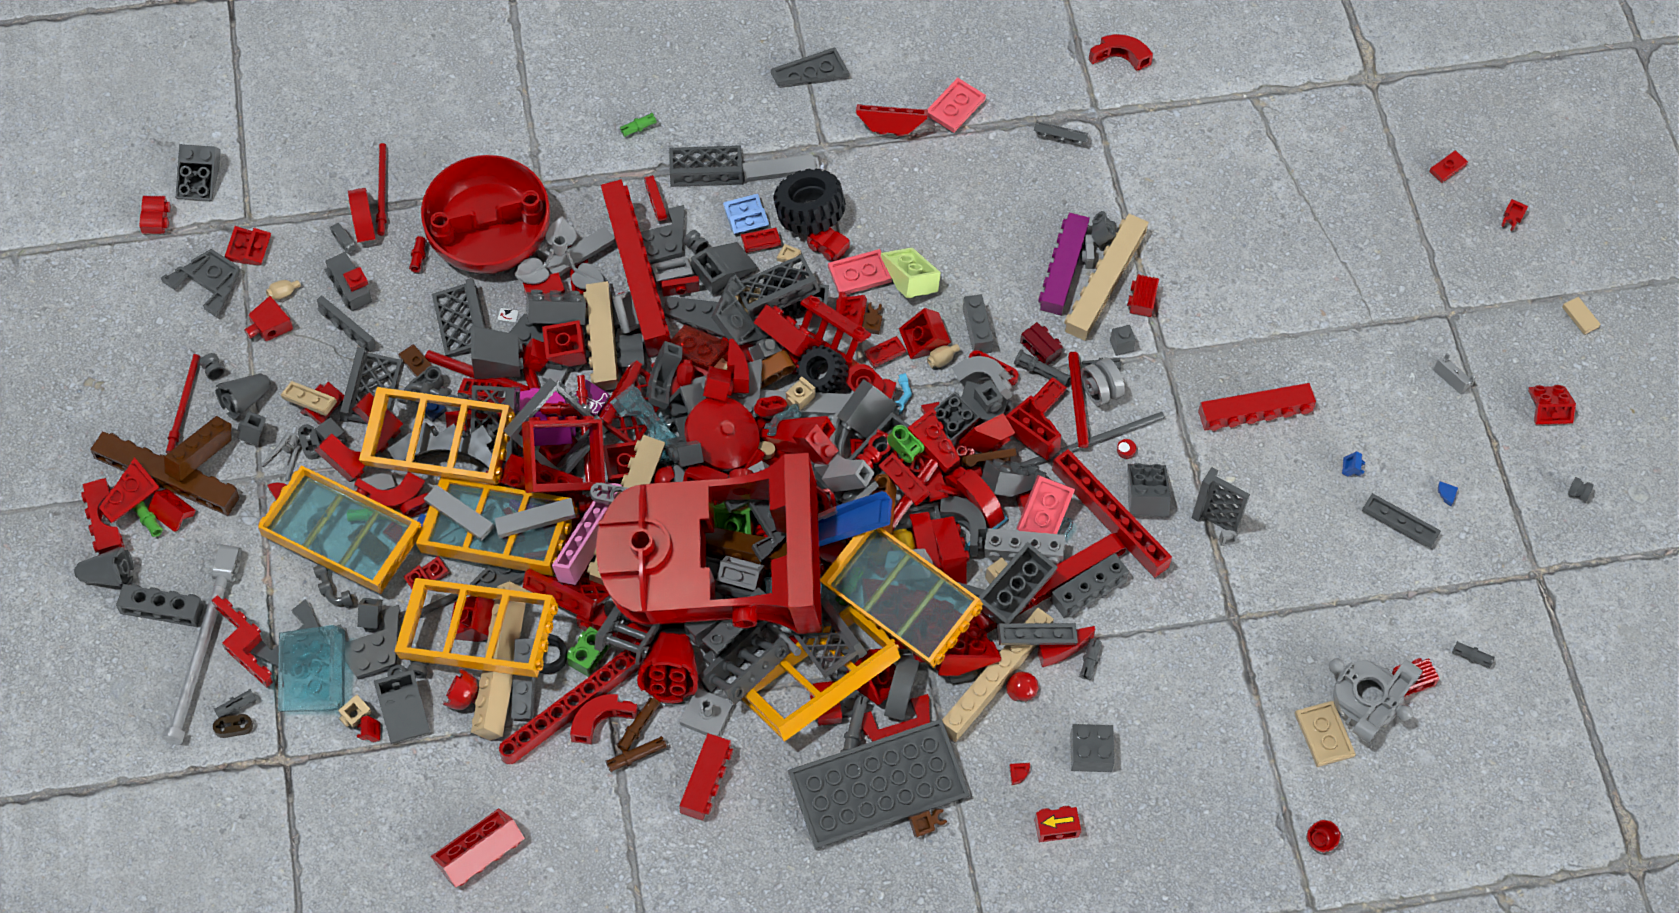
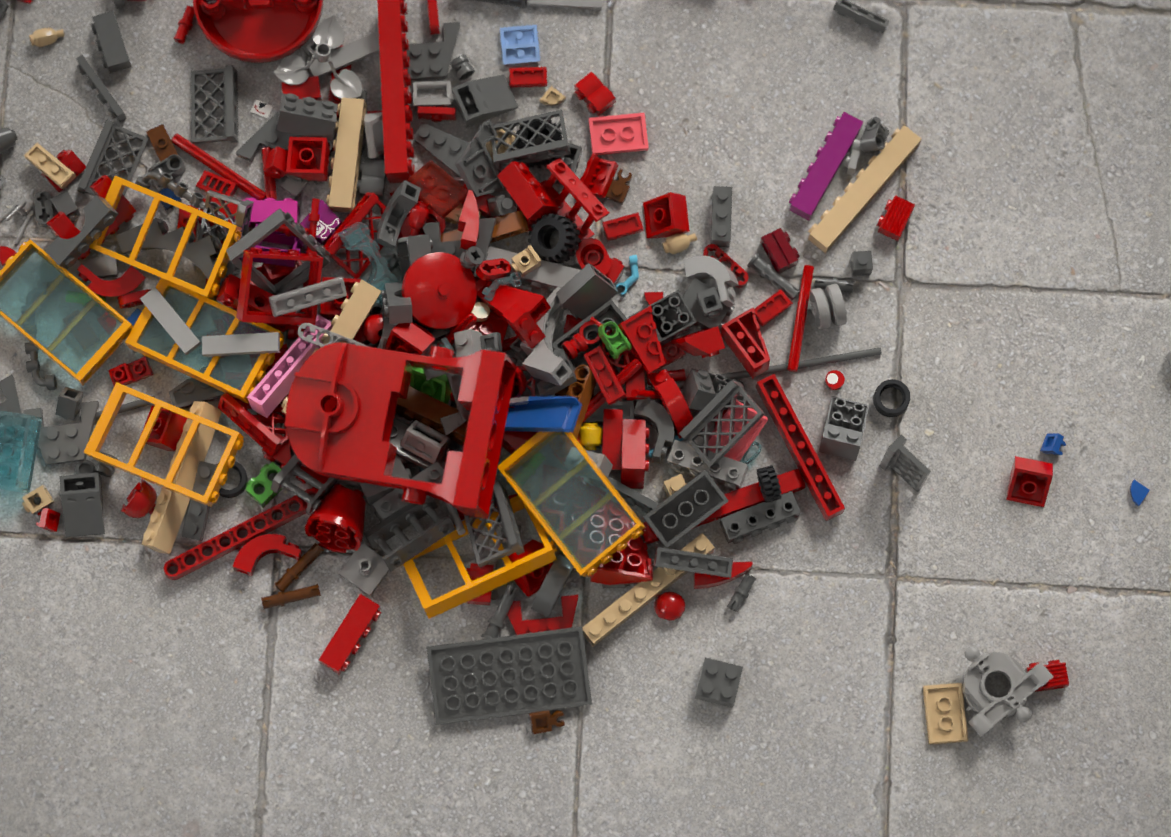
camera: 10 degrees right, 15 degrees up
red torso [244,296,293,341] -> none
red plate [343,267,369,292] -> none
slope [430,808,525,888] -> none
dark grey slope [471,326,524,379] -> none
red brick [703,366,734,401] -> none
black tyre [773,168,846,235] -> none
yellowish green slope [881,248,941,298] -> none
reddish brown plate [960,448,1017,467] -> none
red tile [1009,763,1030,785] -> none
red brick [1034,806,1081,843] -> none
red brick [1198,383,1316,431] -> none
light grey tile [1218,530,1239,546] -> none
red hair [1306,820,1341,853] -> none
dark grey plate [1362,493,1441,549] -> none
dark grey pin [1452,641,1495,668] -> none
none -> dark grey arch [45,195,118,269]
none -> light grey tile [269,276,347,317]
none -> dark grey wheel [460,246,484,269]
none -> dark grey fence [679,380,765,468]
none -> black tyre [757,465,782,503]
none -> black tyre [873,379,911,417]
none -> red slope [1006,456,1053,507]

